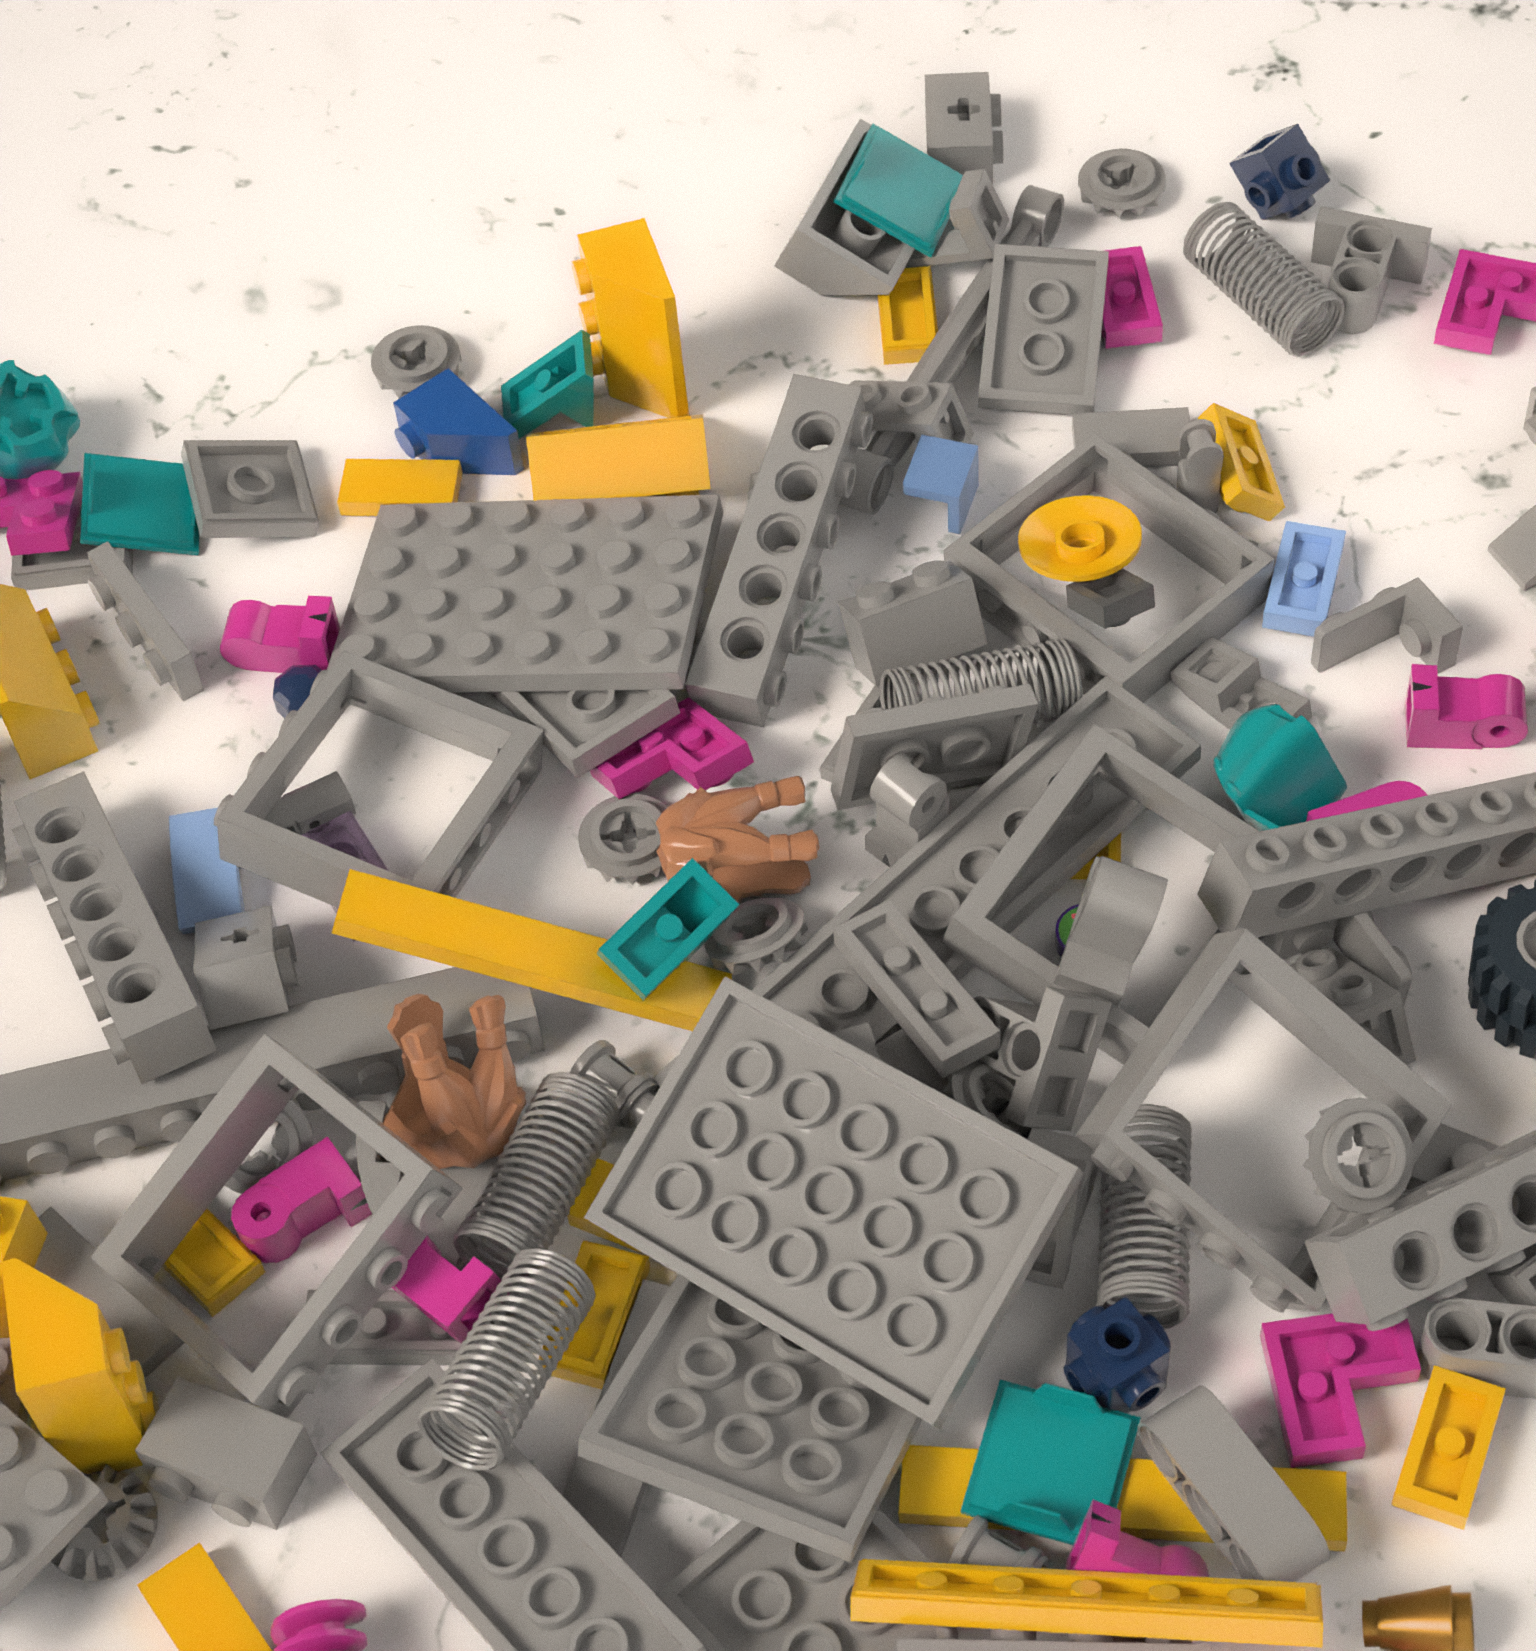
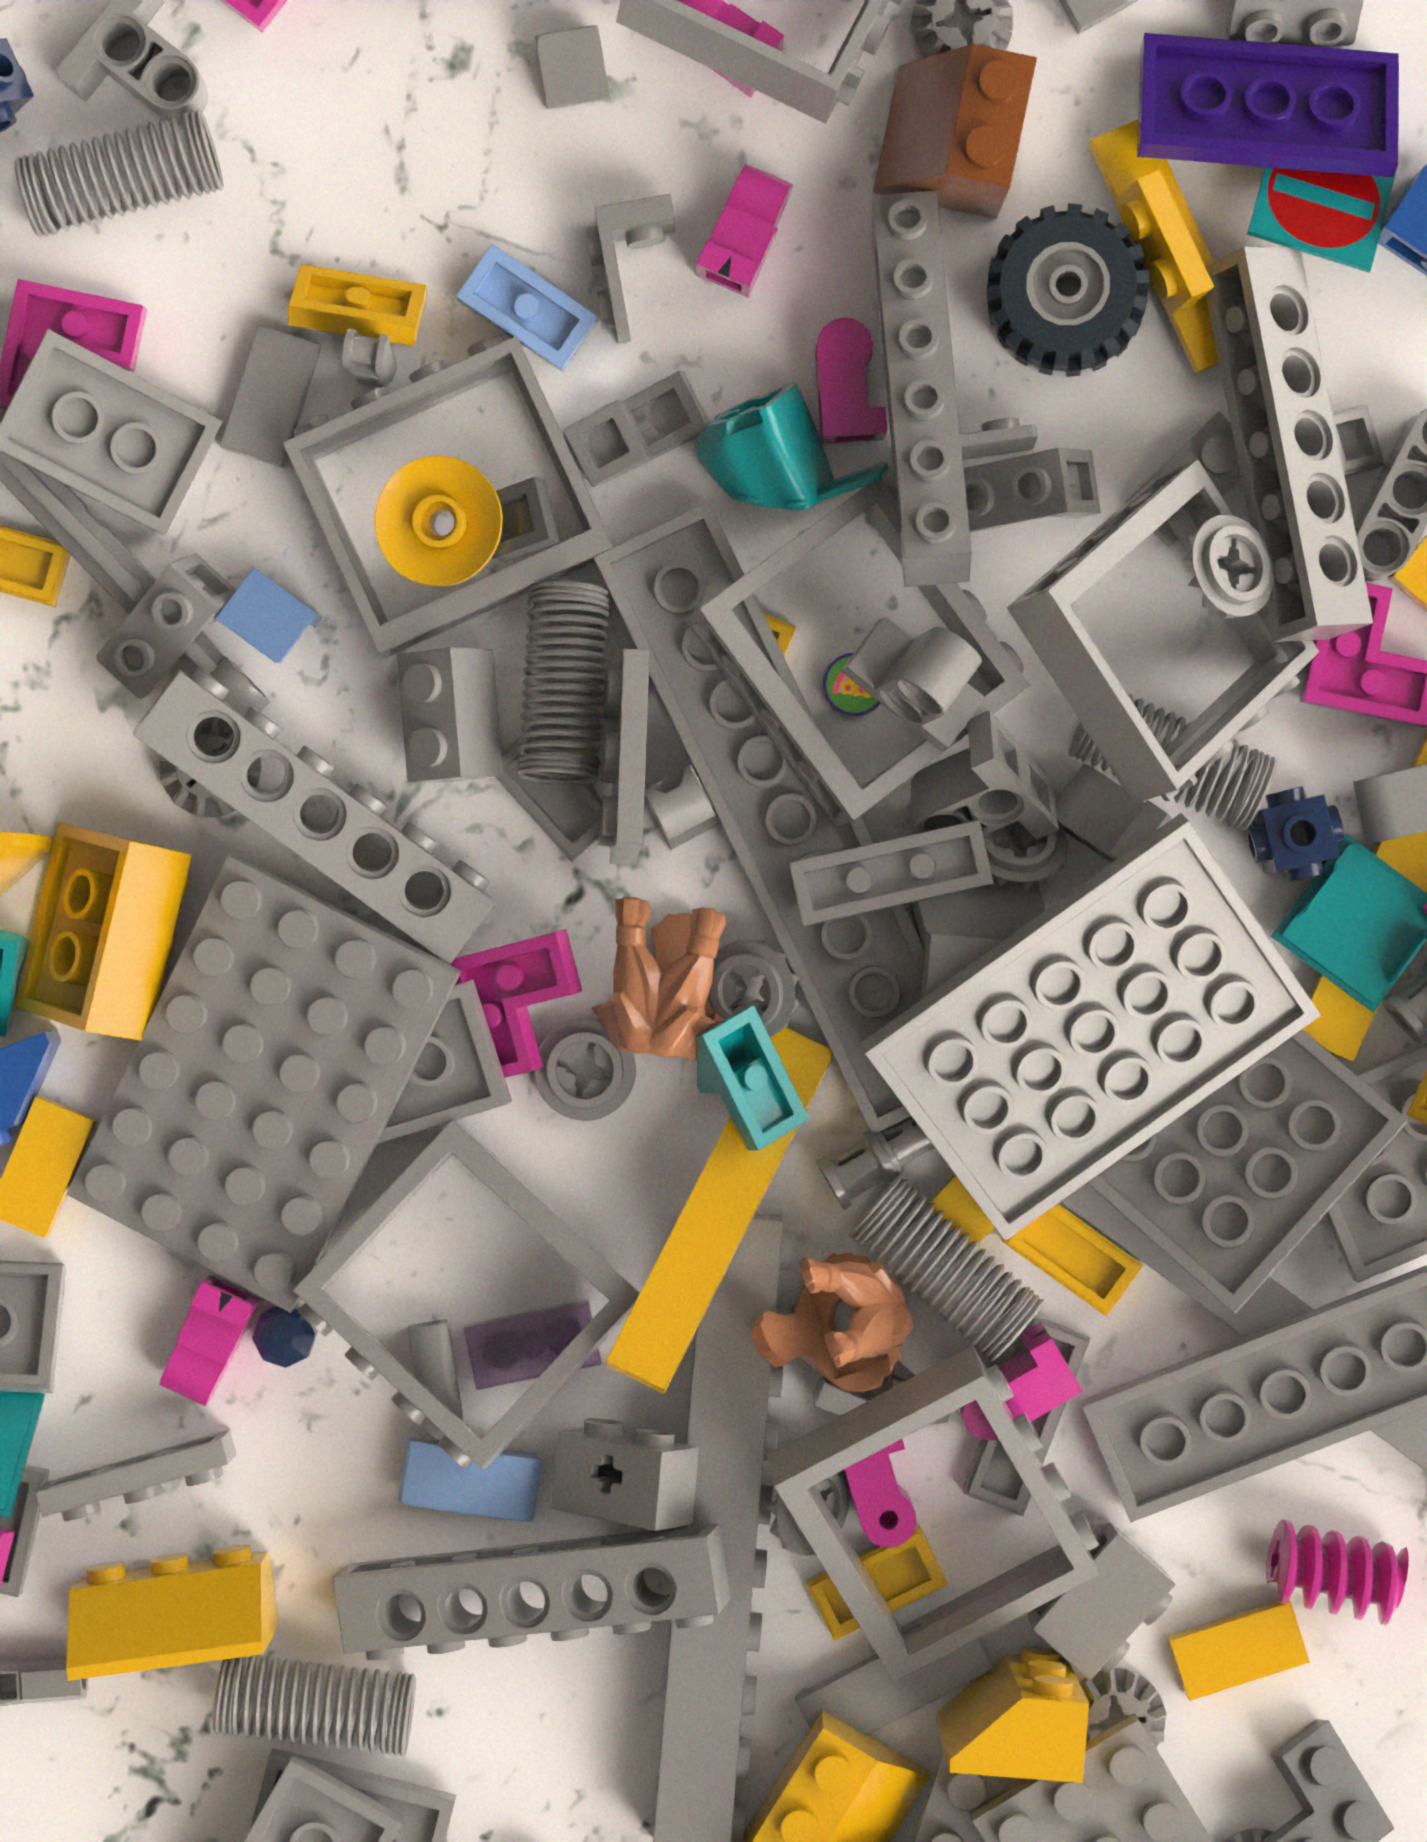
camera: 70 degrees left, 35 degrees up
light grey piece [417,1248,596,1470] -> none

